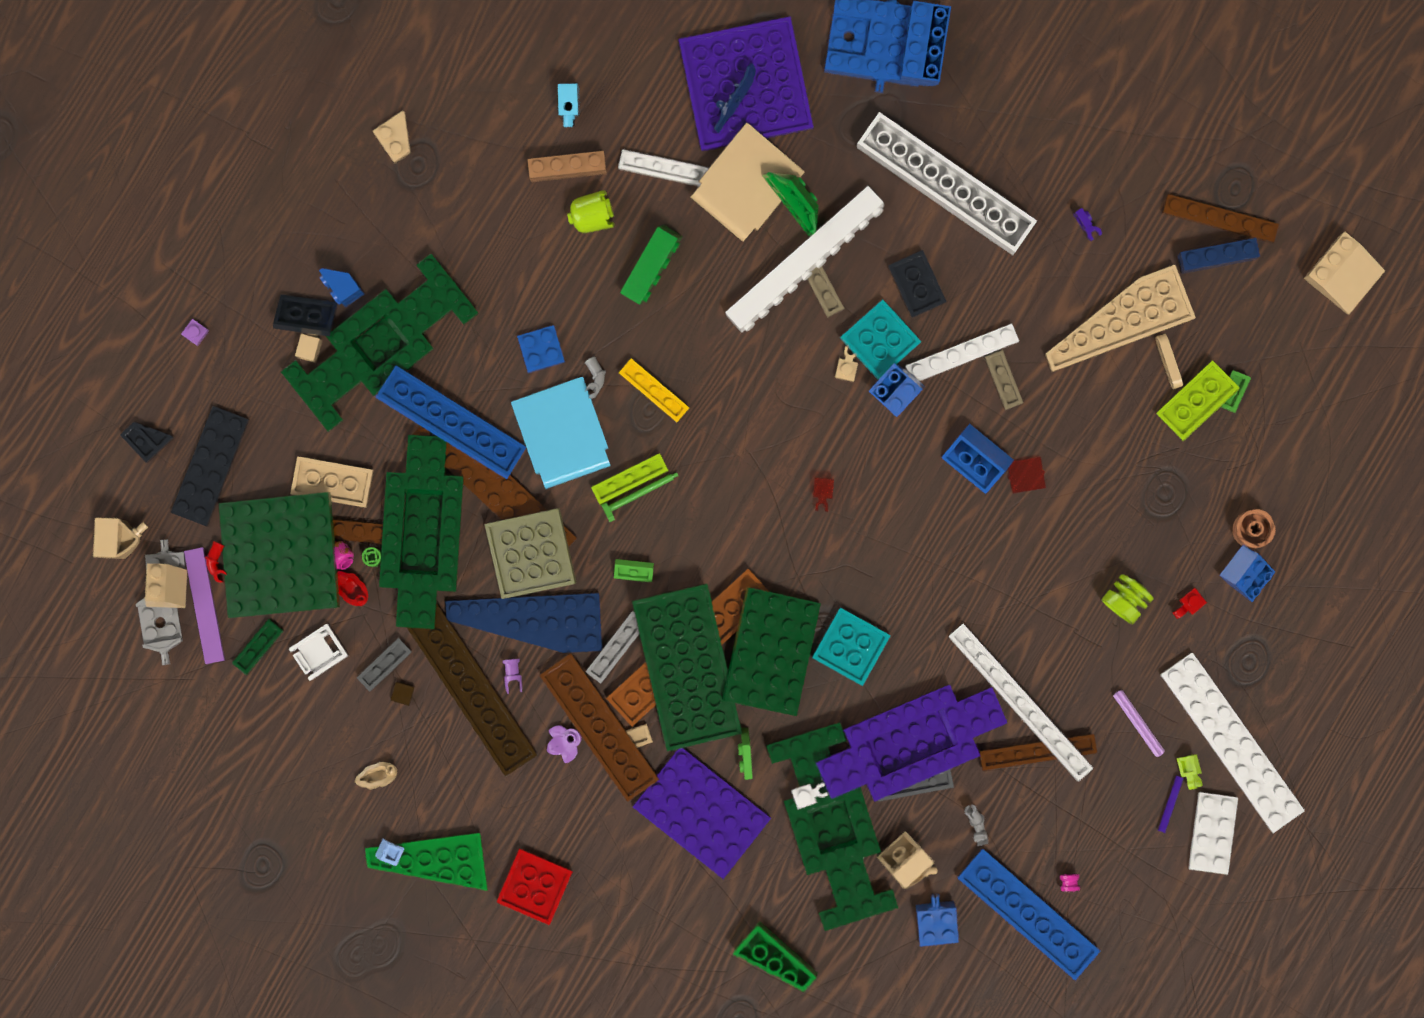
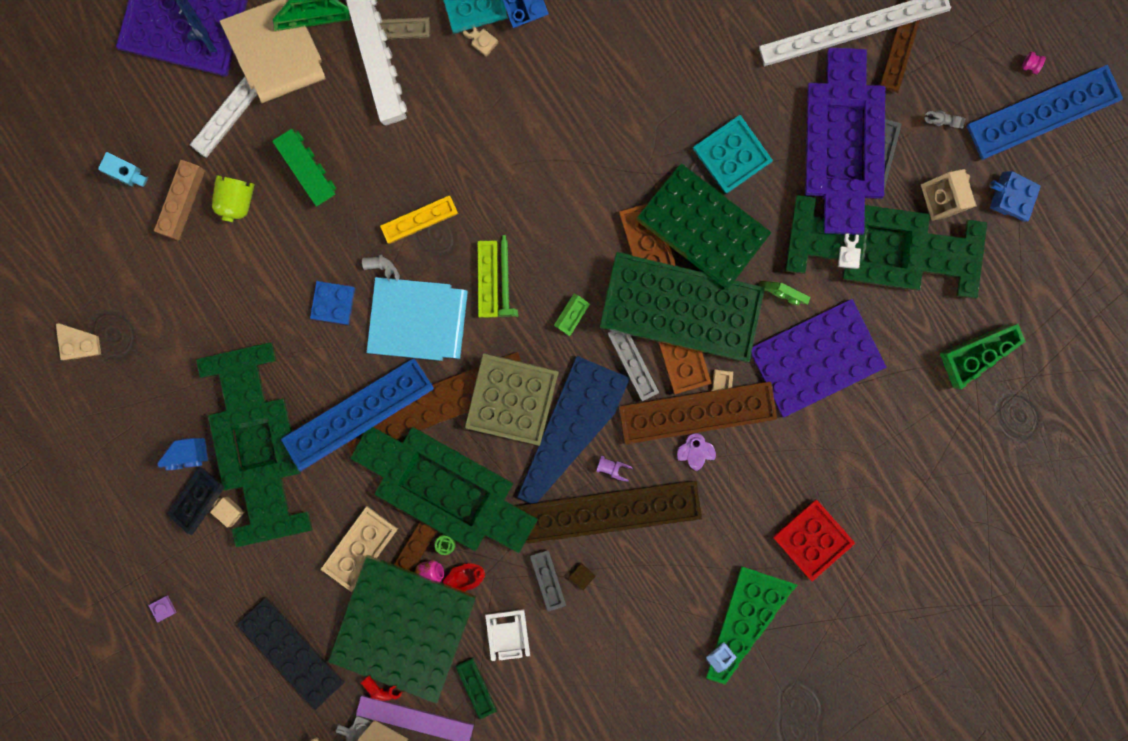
camera: 60 degrees left, 0 degrees up
black wing [120,422,174,463] -> none
tan arm [355,762,397,790] -> none
clear red plate [813,477,834,512] -> none

